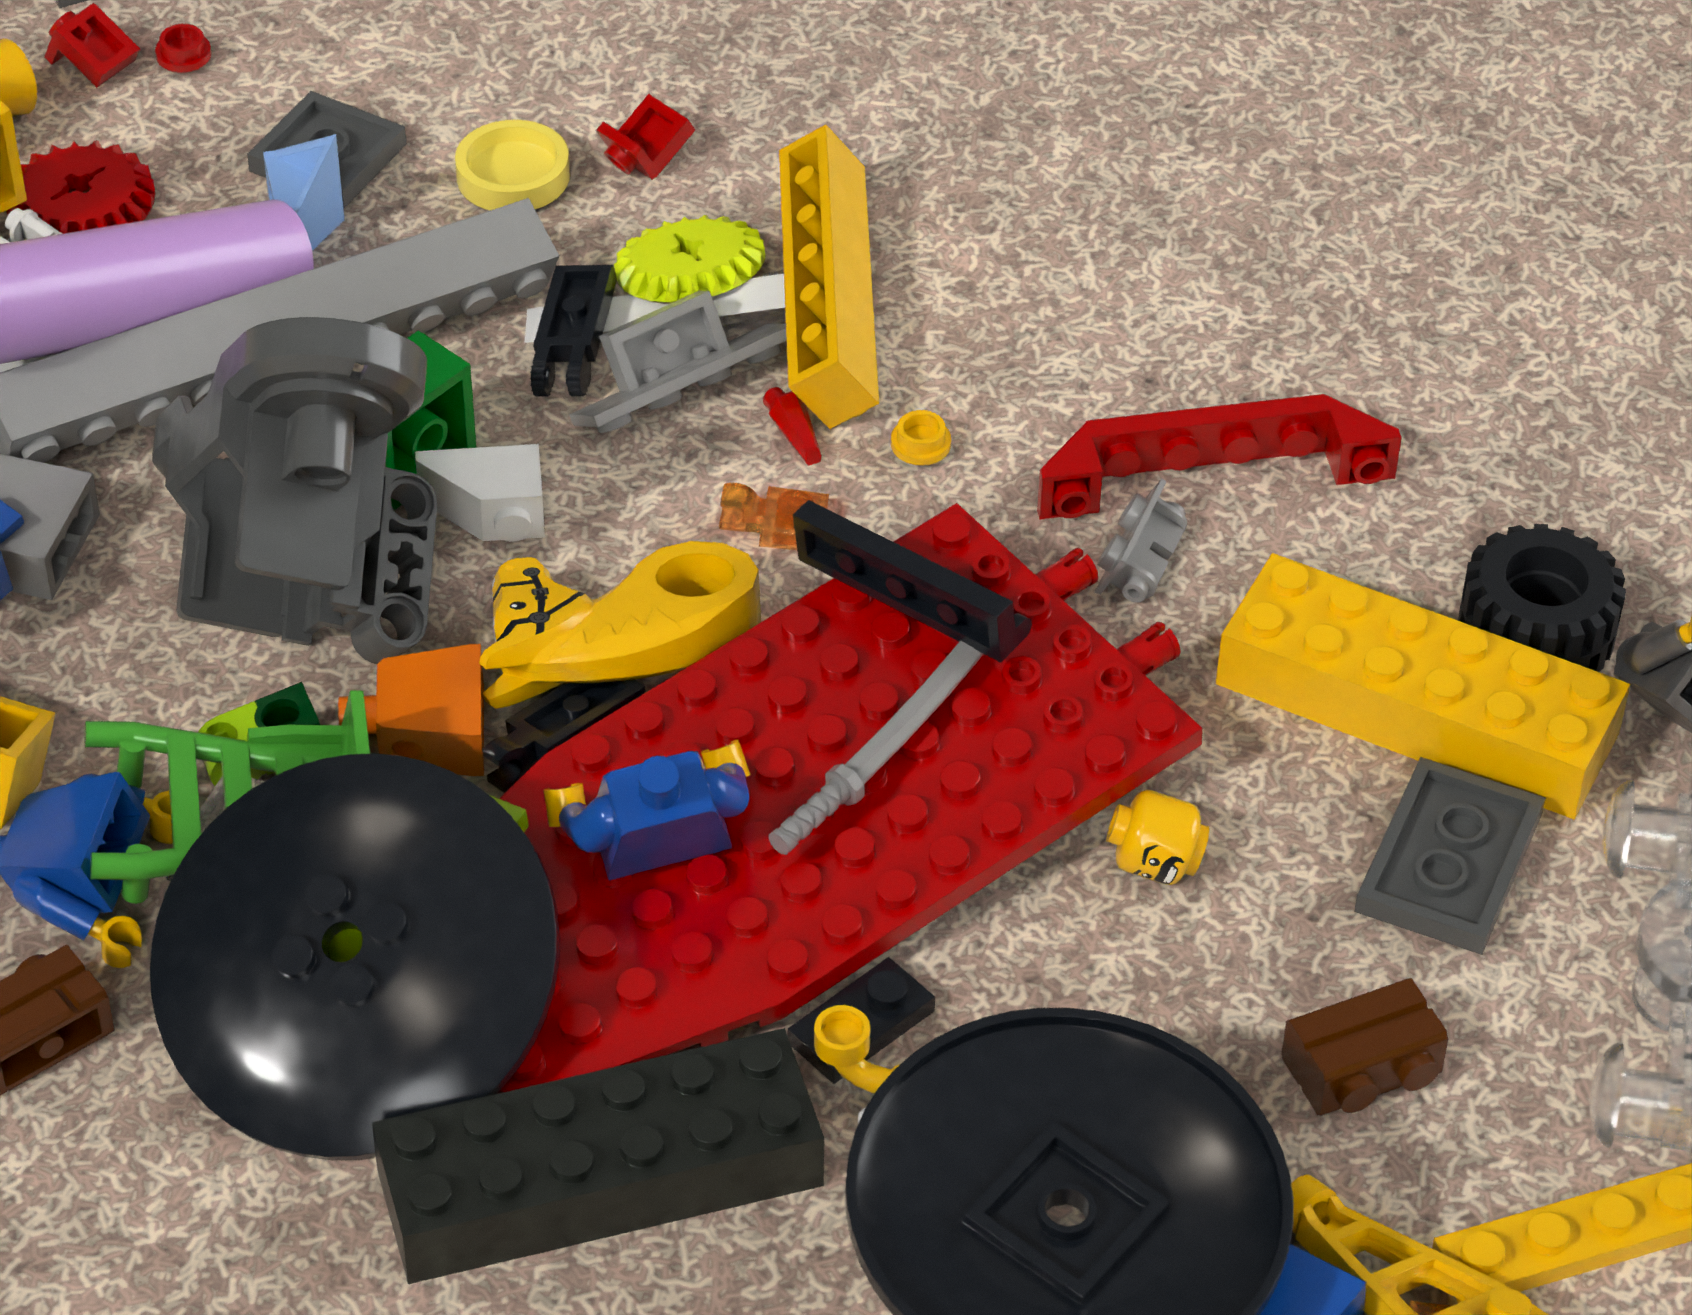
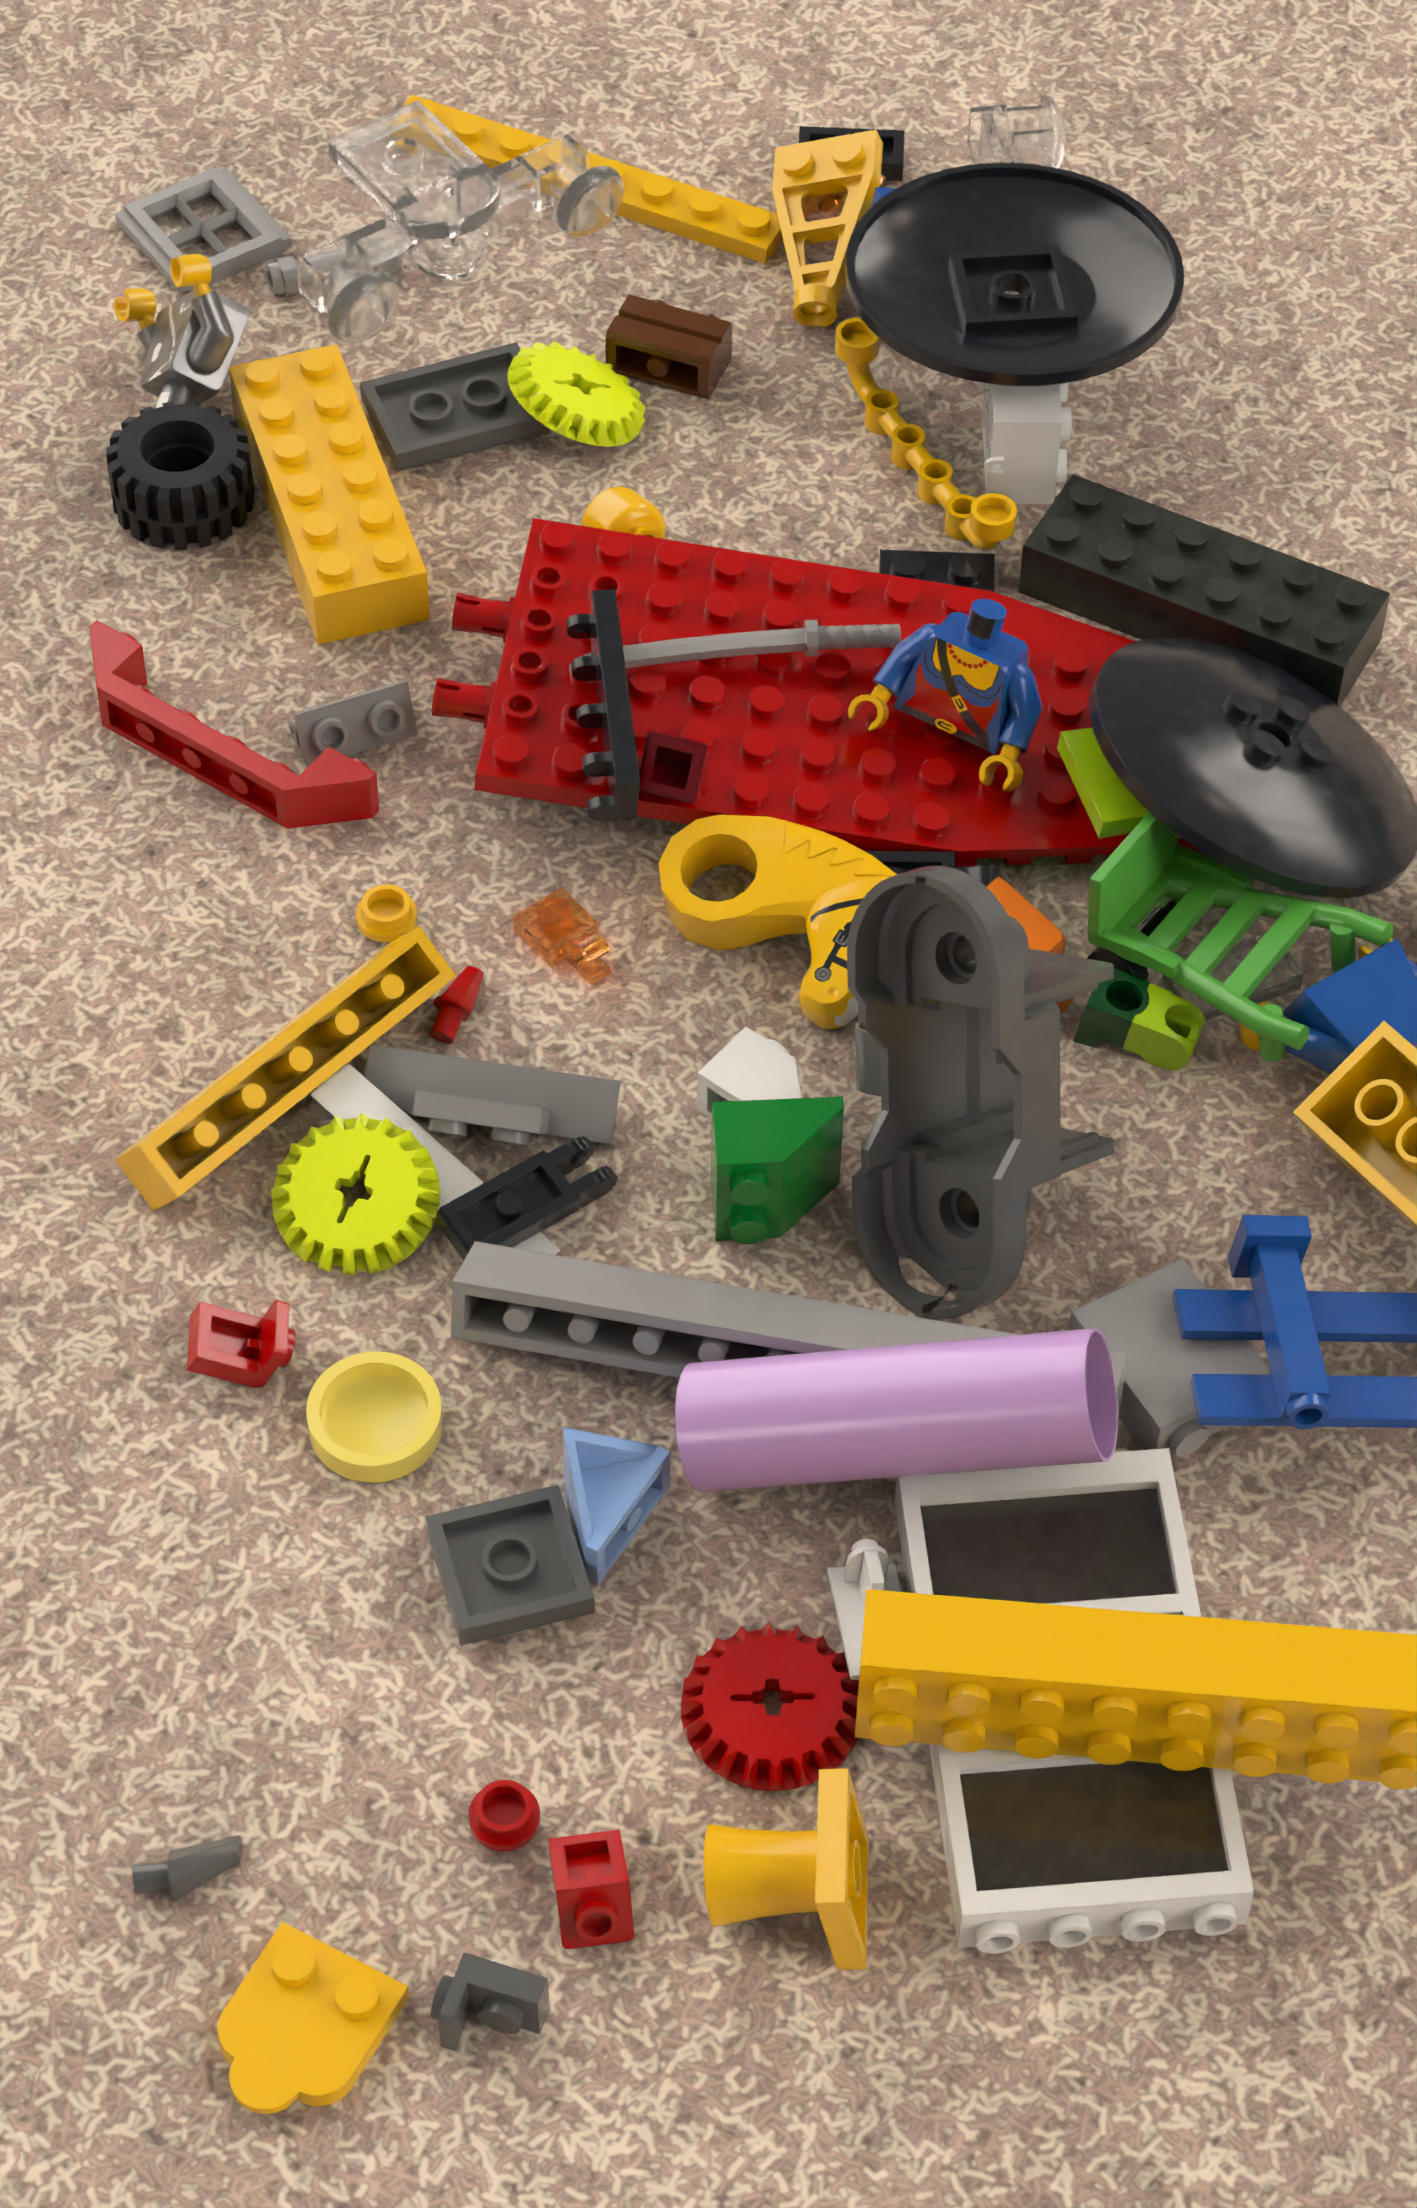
camera: 135 degrees left, 5 degrees up
none -> neon yellow gear [507,342,646,447]
none -> dark red slope [639,730,709,804]

